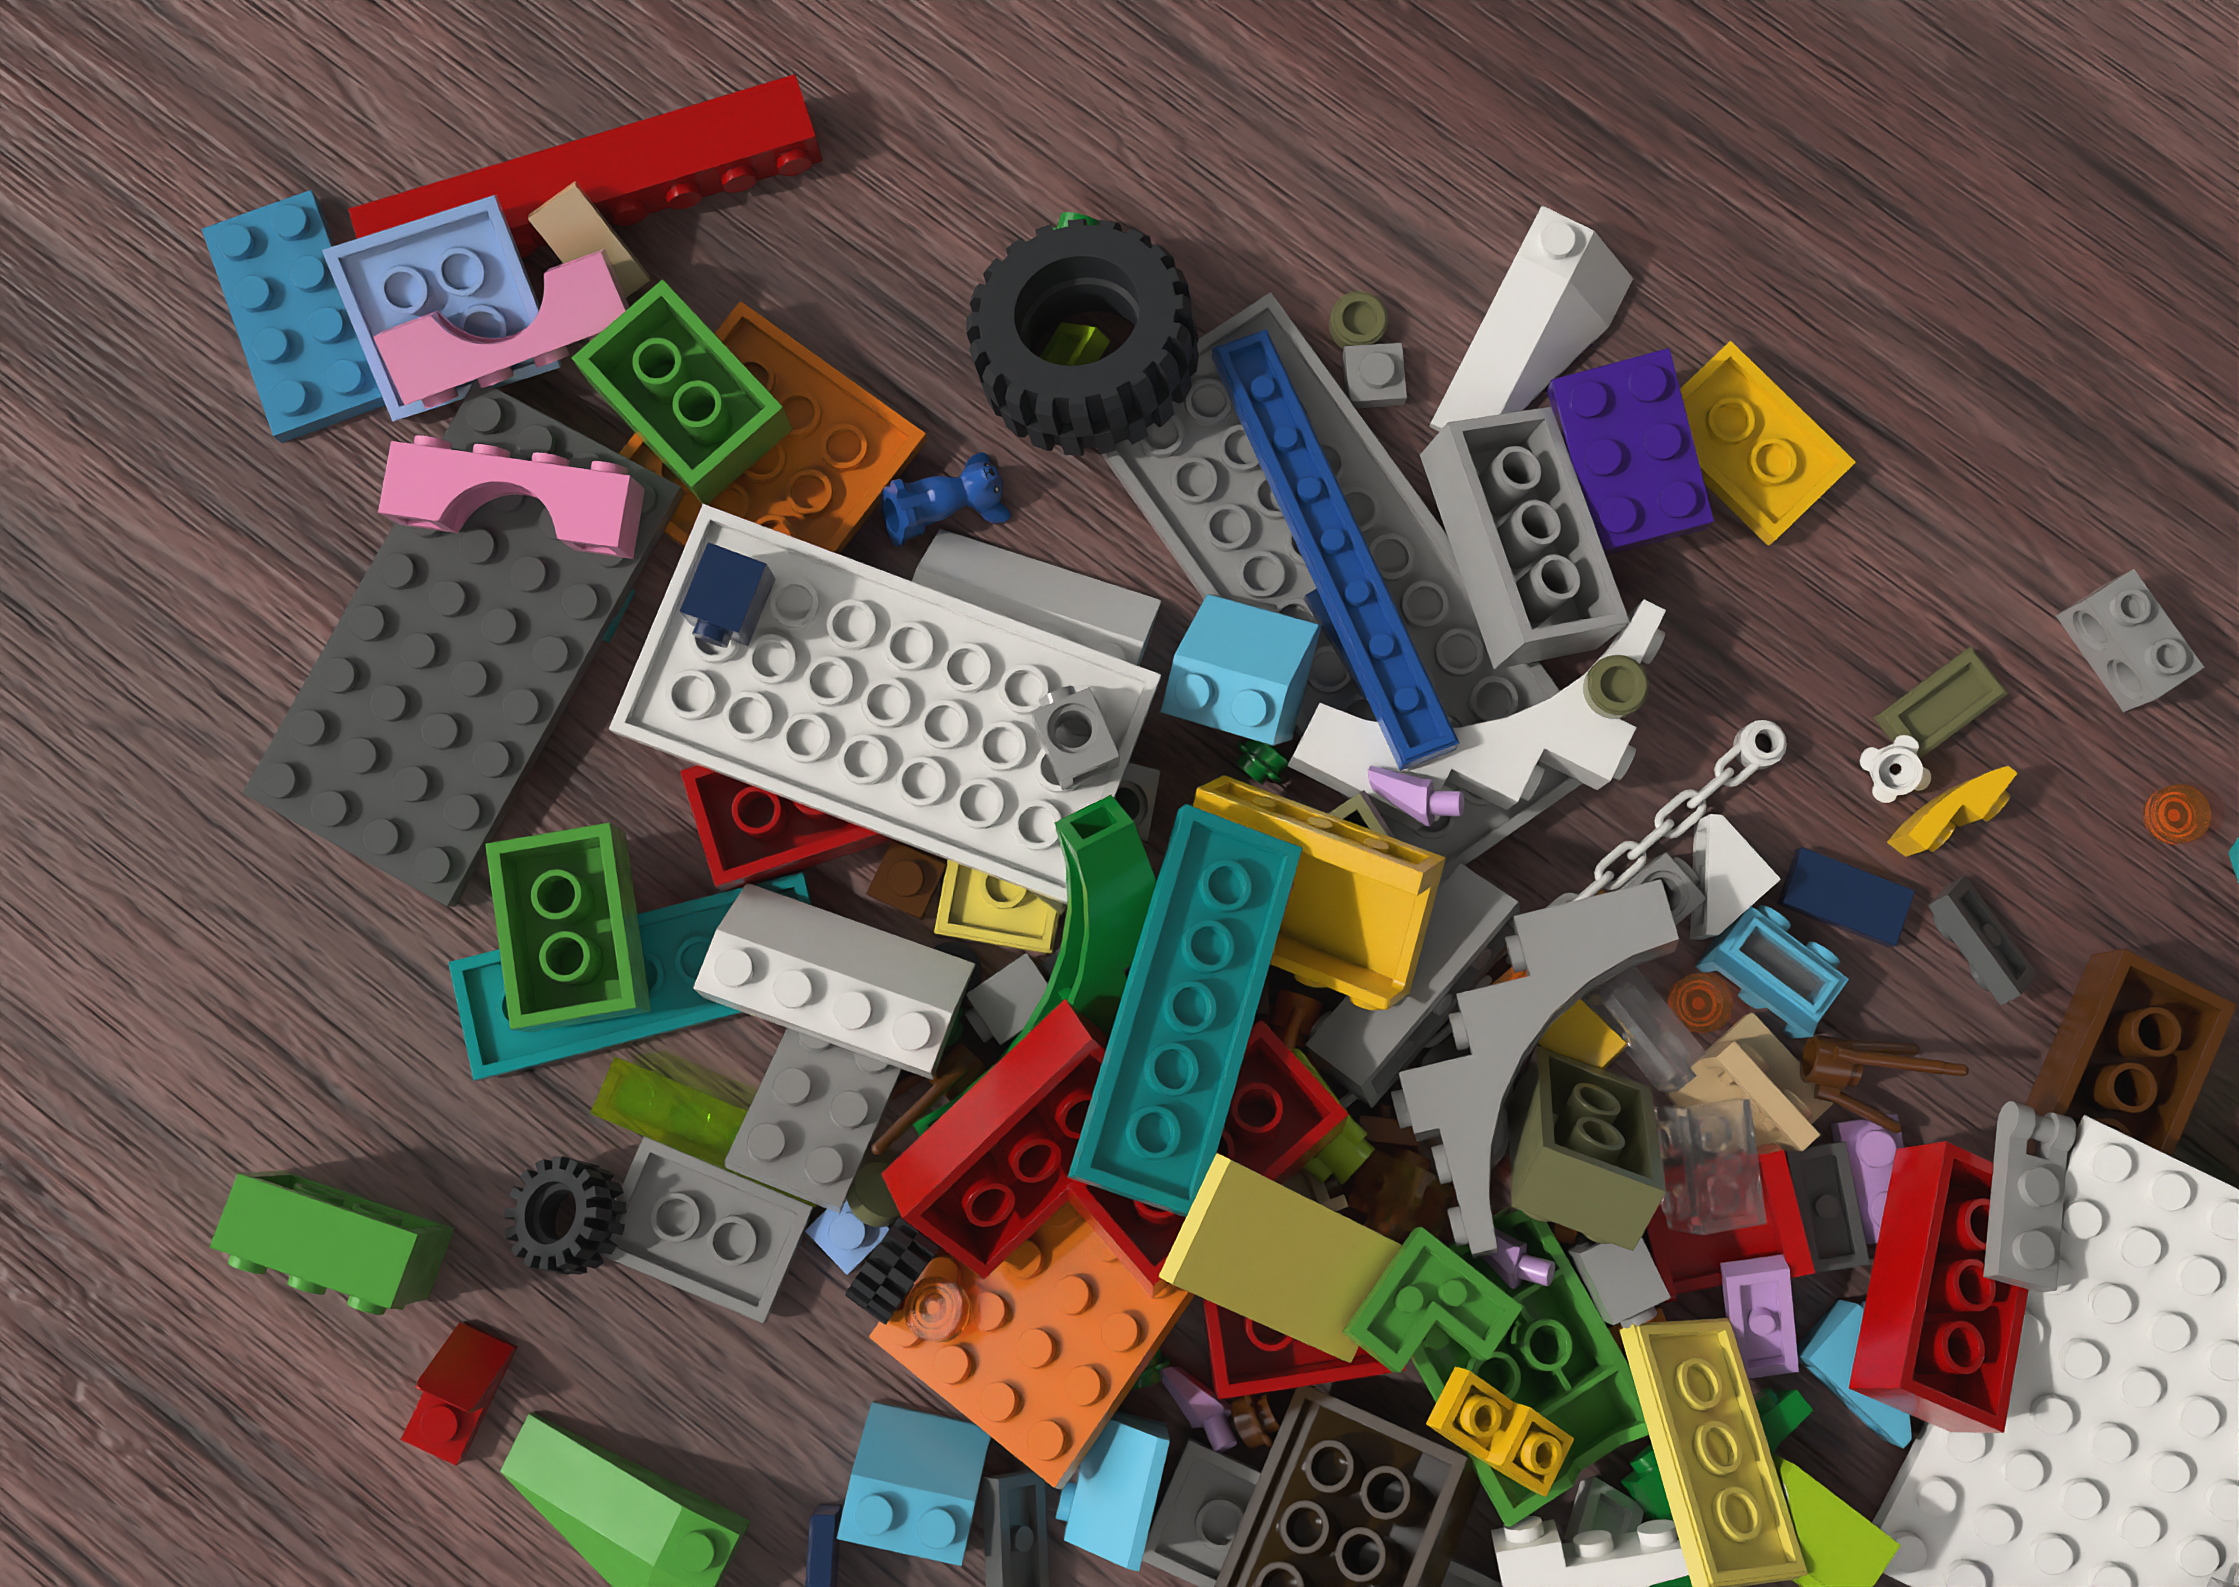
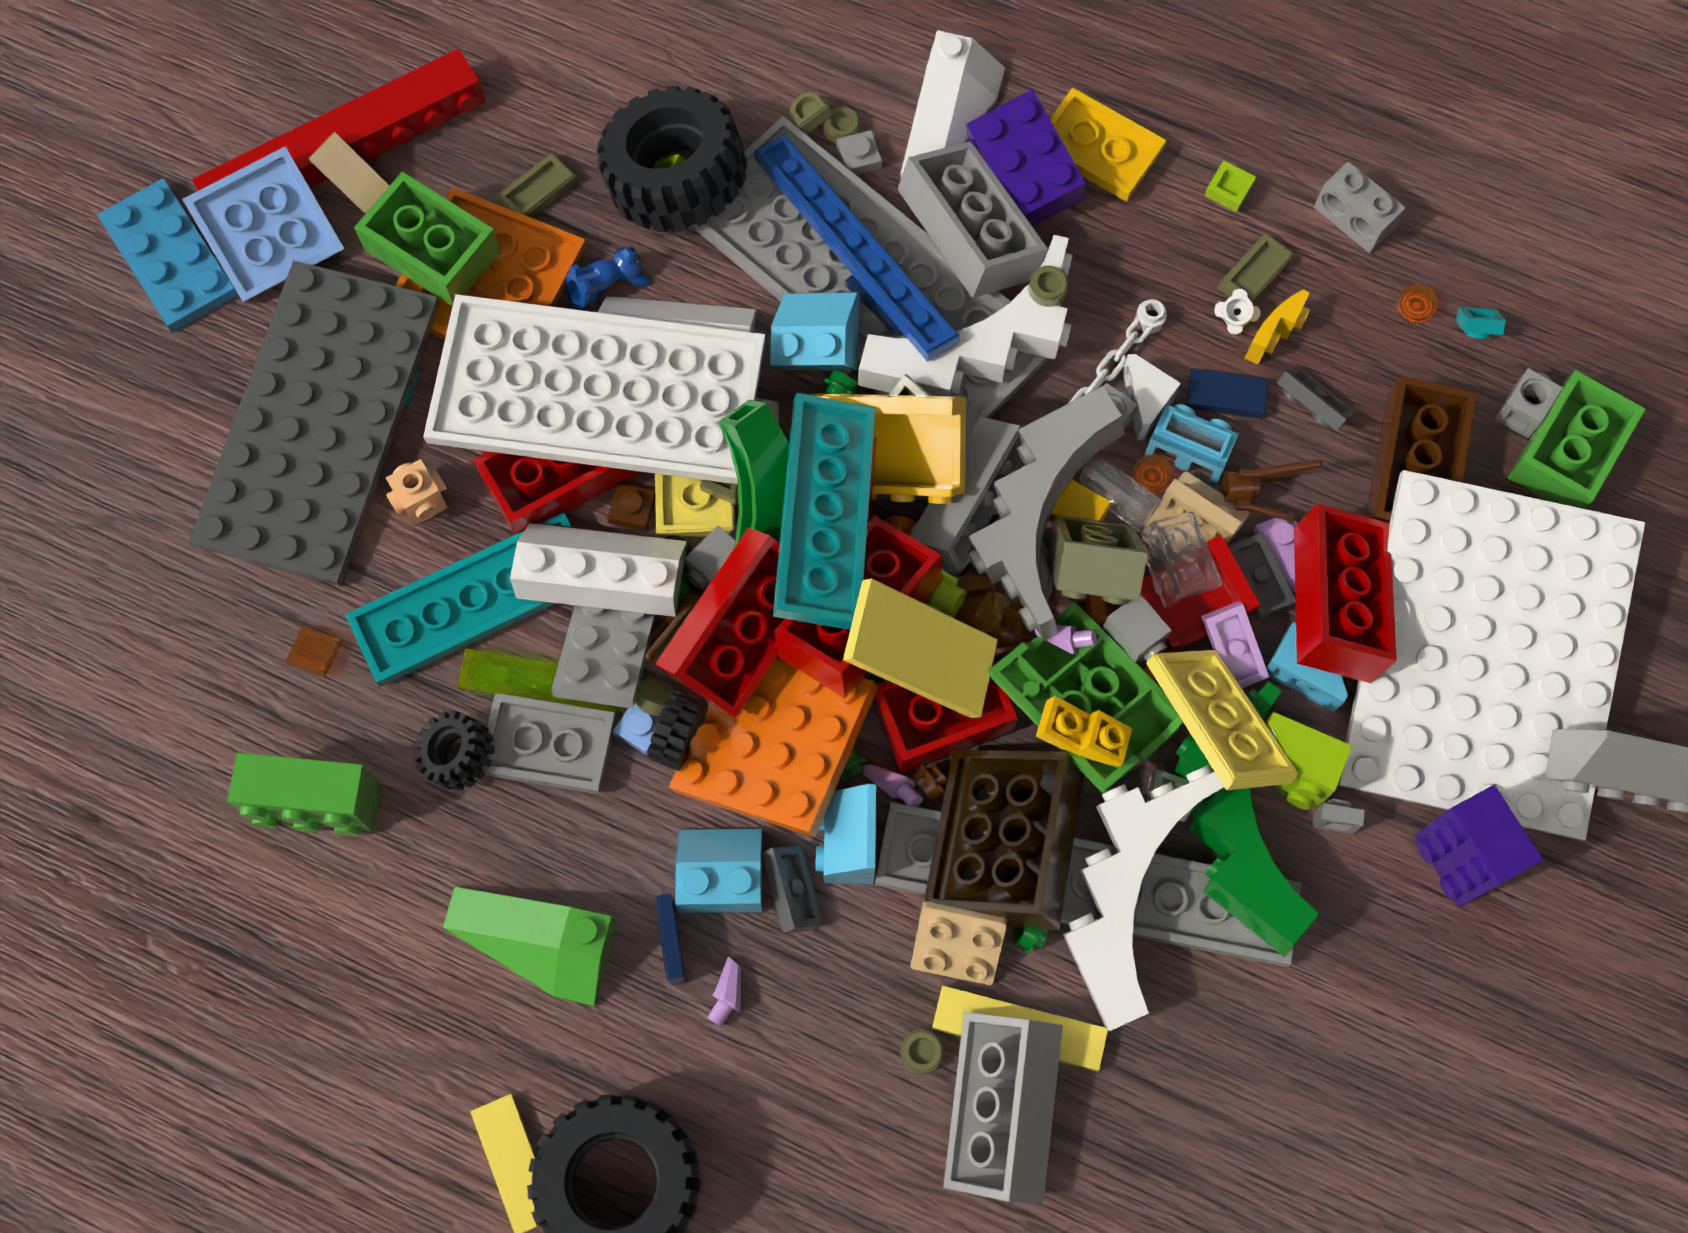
camera: 10 degrees left, 10 degrees down
bright pink arch [373,248,630,409] -> none
bright pink arch [378,436,645,559] -> none
red slope [400,1321,518,1466] -> none
bright green brick [485,822,651,1033] -> none
dark blue brick [680,542,775,648] -> none
clear orange tile [904,1276,971,1343] -> none
light grey brick [1031,686,1120,790] -> none
bright green plate [1342,1227,1523,1373] -> none
lavender bar [1368,766,1464,826] -> none
light grey plate [1983,1101,2076,1293] -> none
none -> clear orange tile [285,625,342,678]
none -> light nougat brick [386,459,448,527]
none -> olive tile [496,152,577,218]
none -> olive tile [790,92,834,134]
none -> lime plate [1204,160,1256,212]

